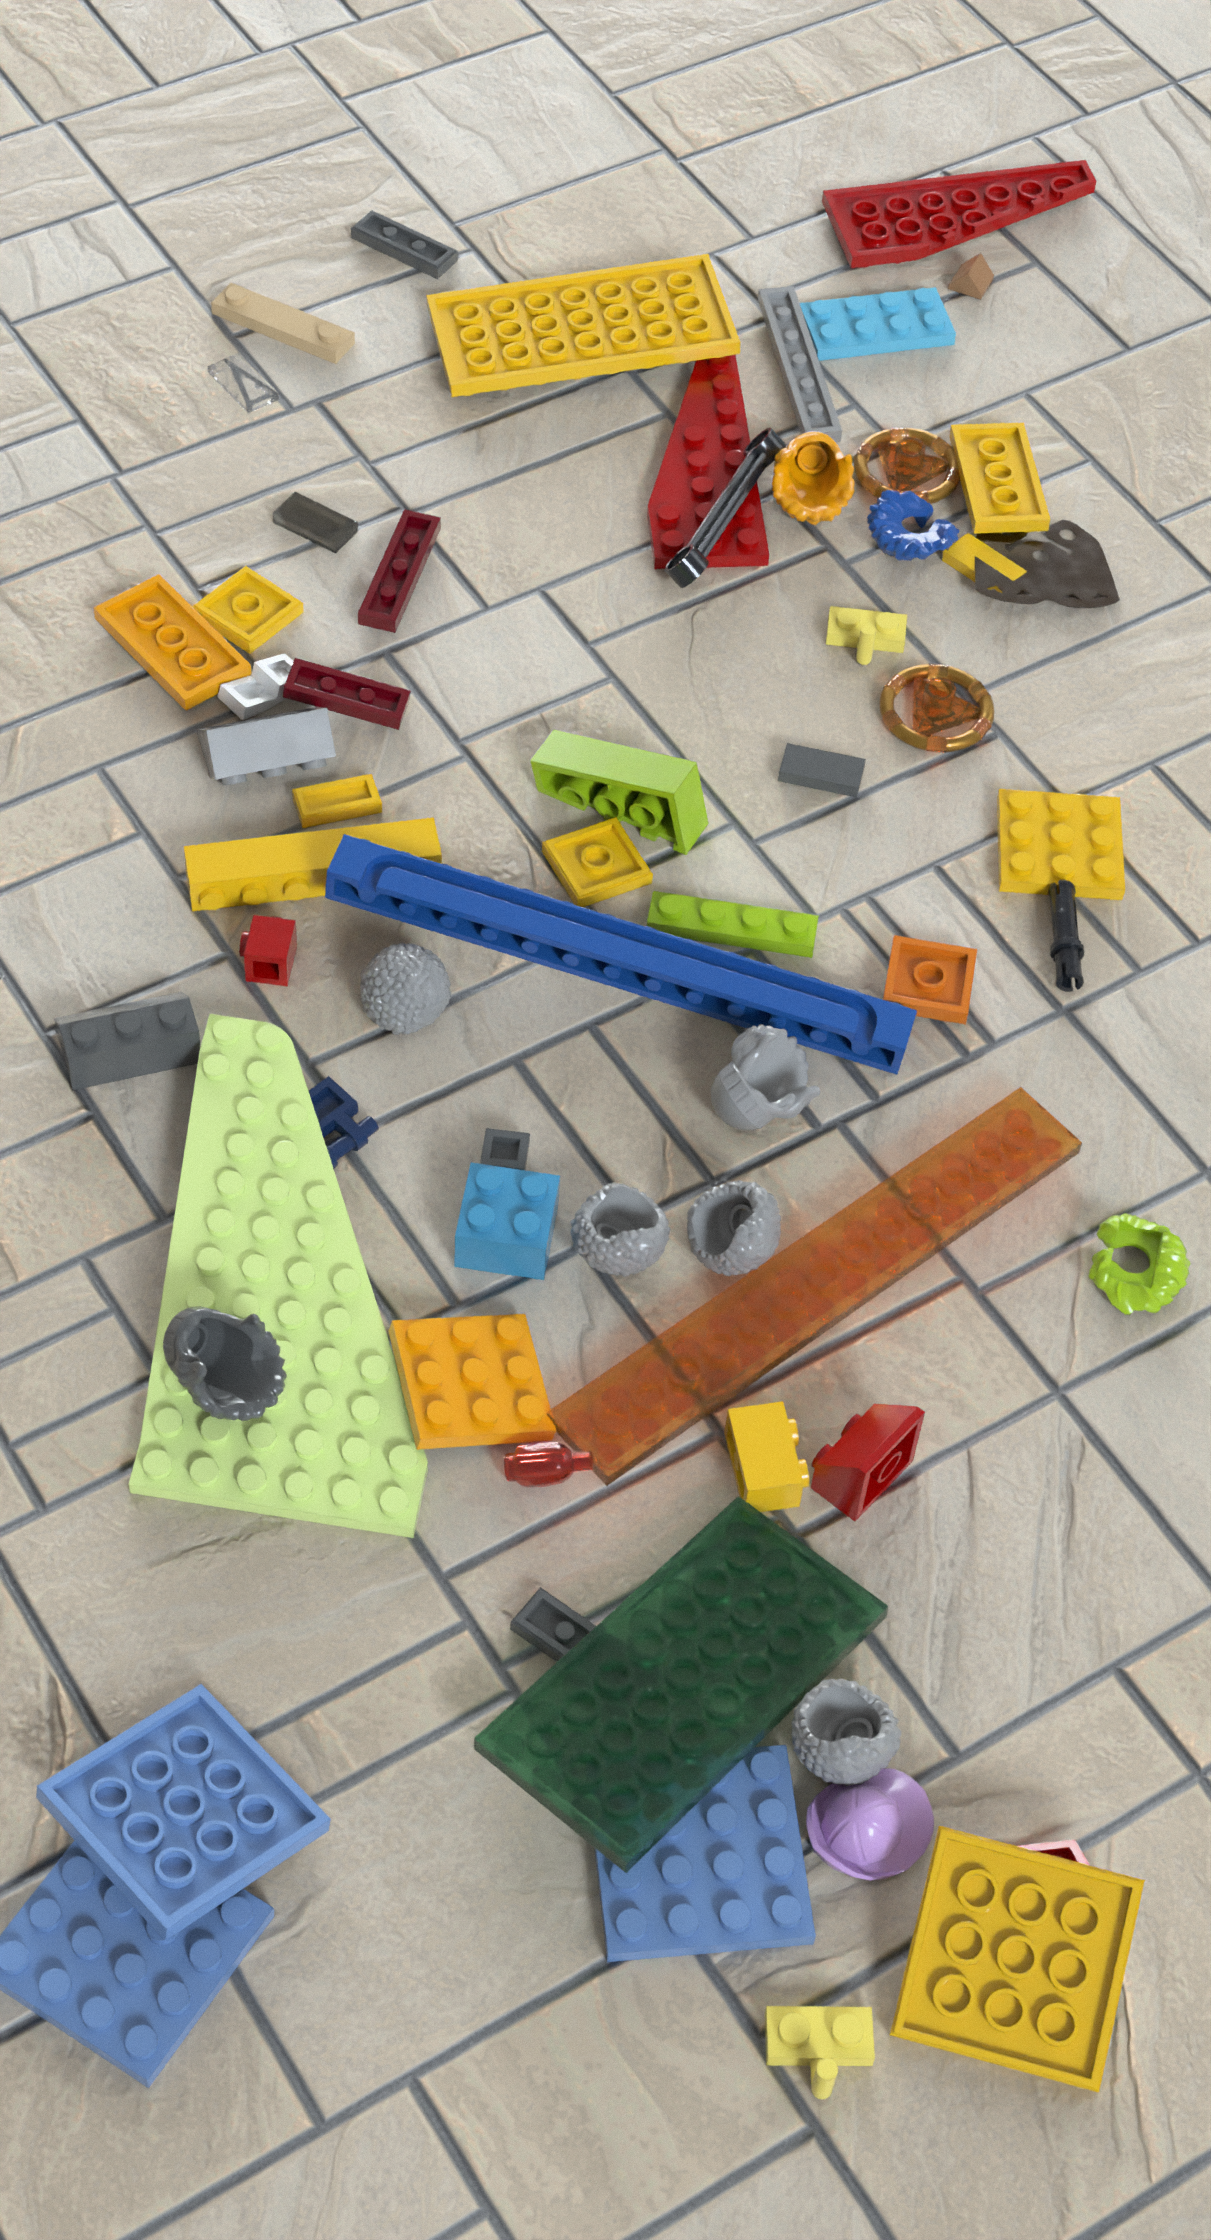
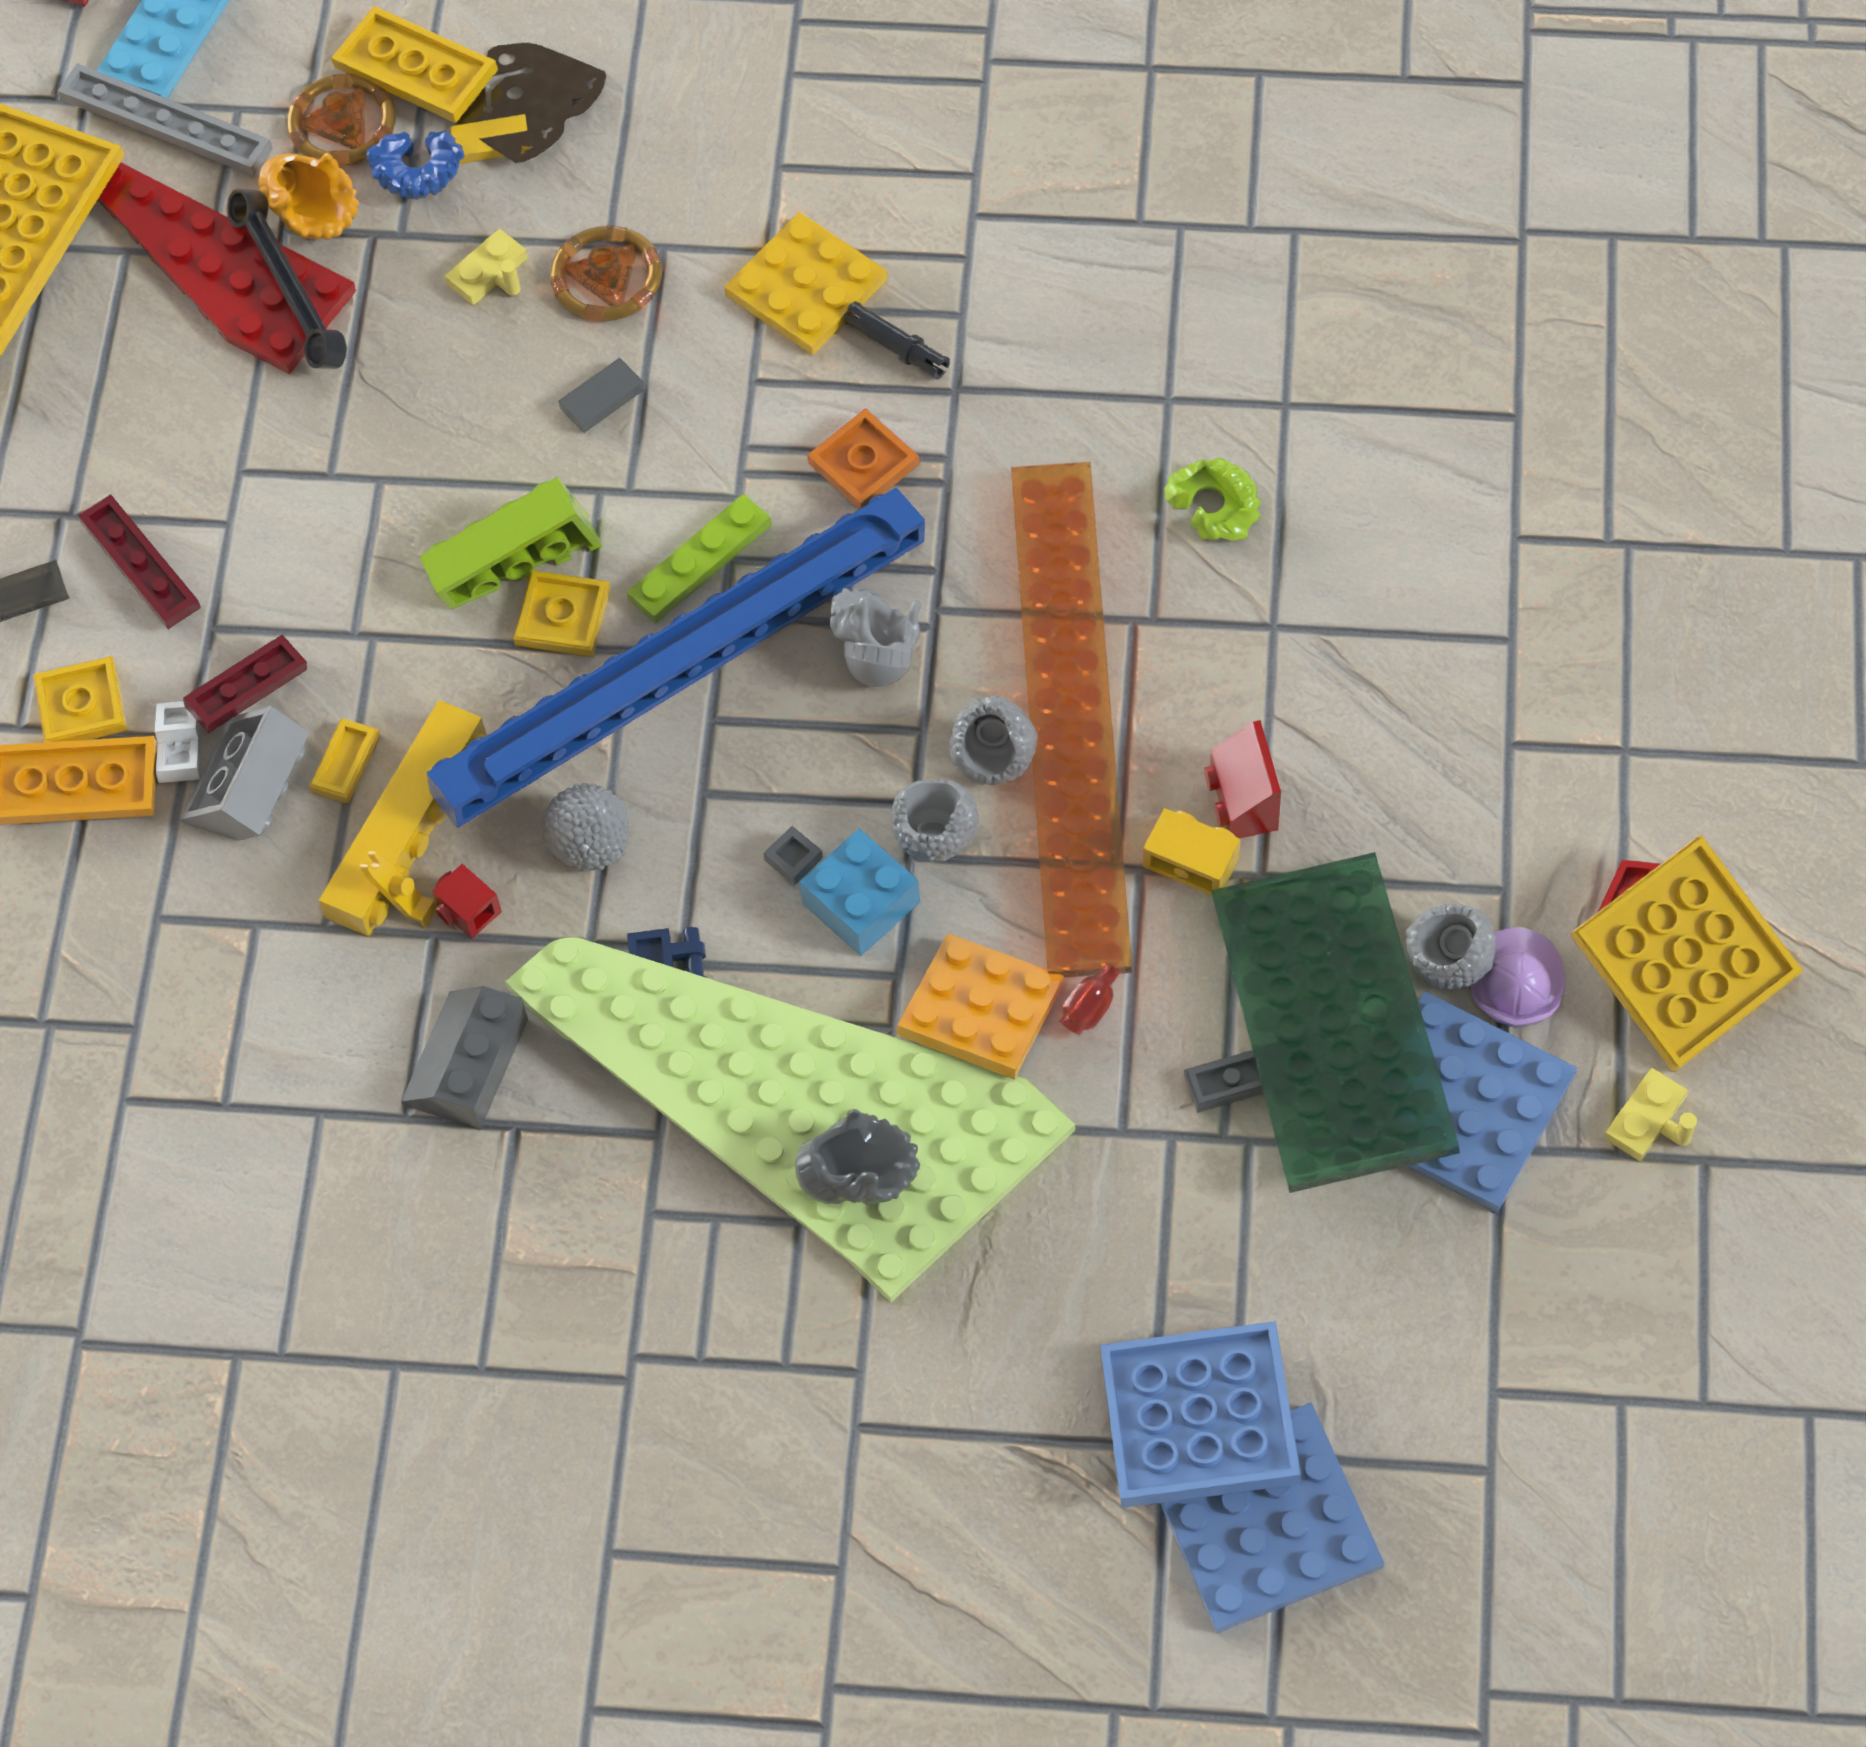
camera: 45 degrees left, 10 degrees up
none -> yellow piece [360,851,437,928]

